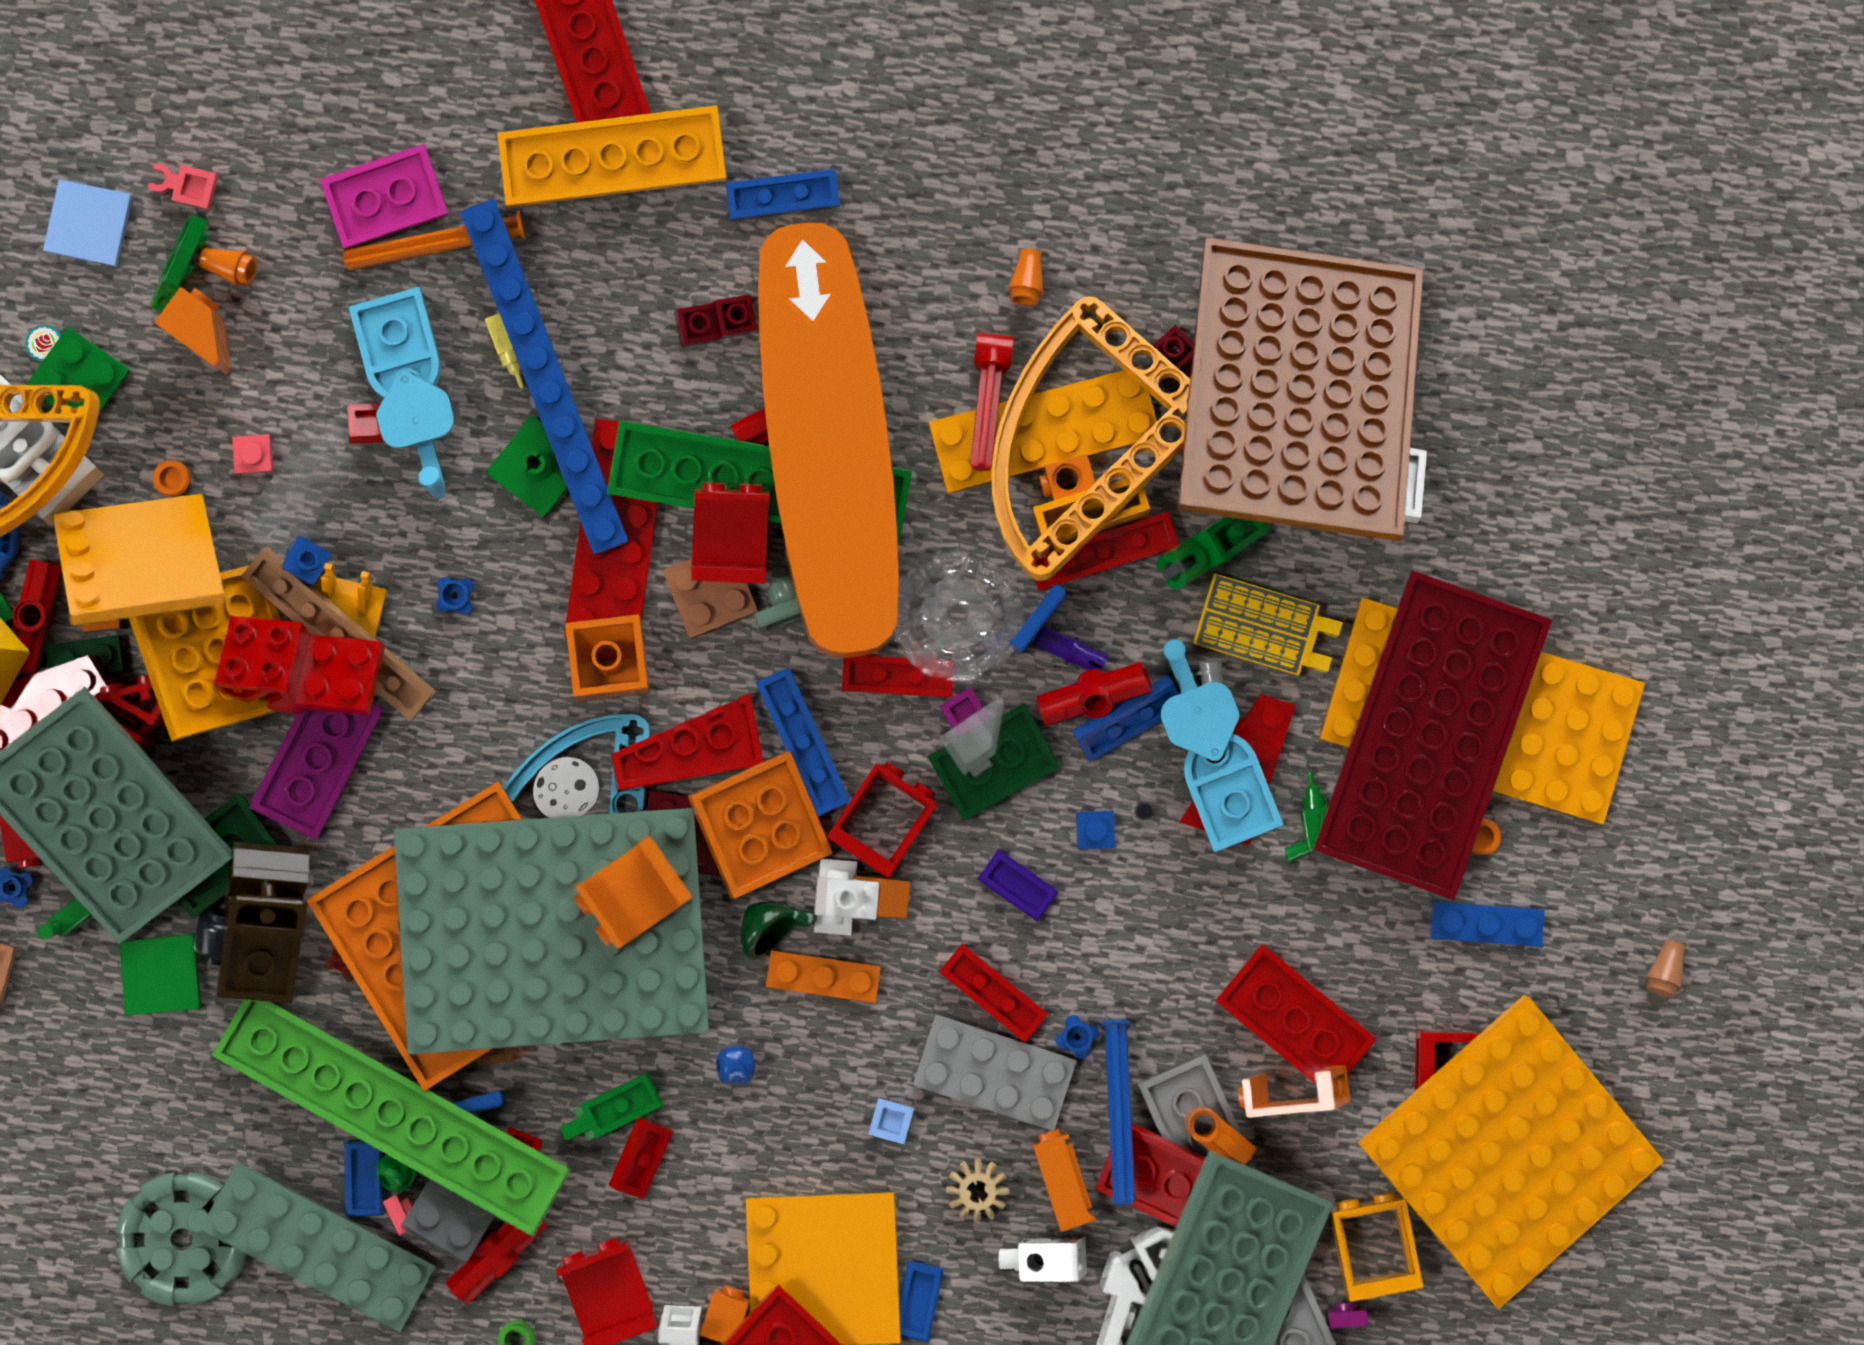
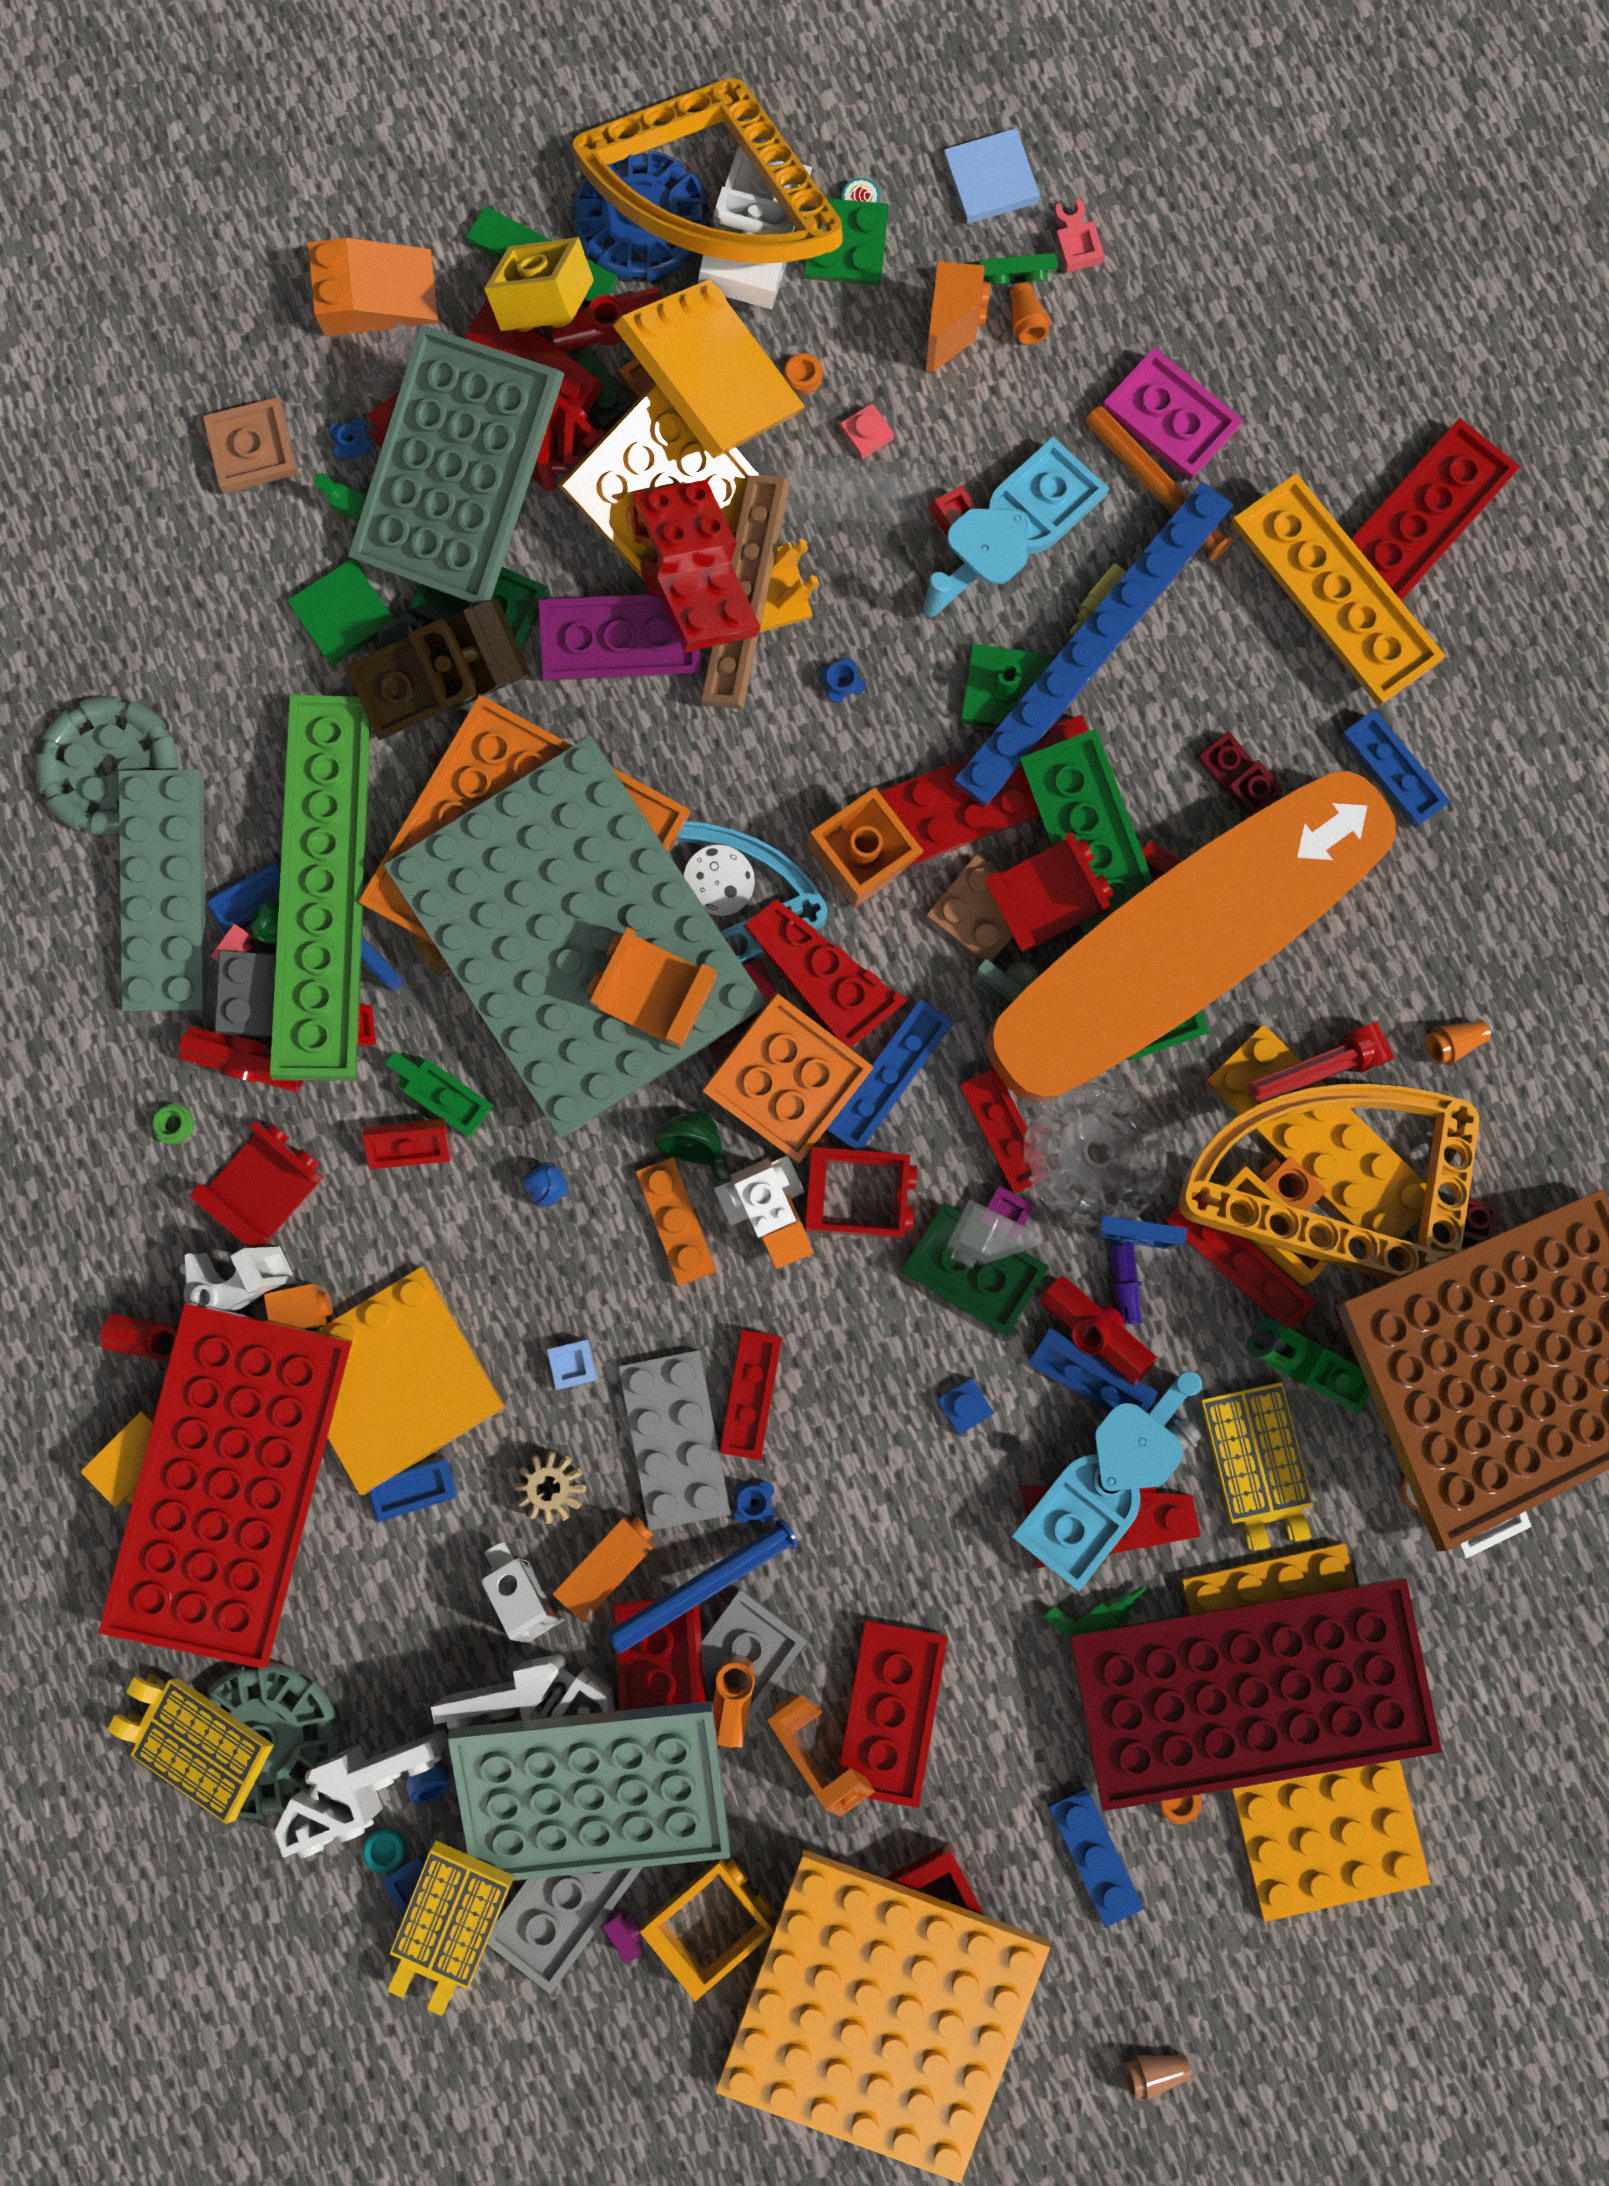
camera: 70 degrees right, 5 degrees down
blue bracket [281,535,332,585] -> none
dark purple tile [977,849,1059,922] -> none

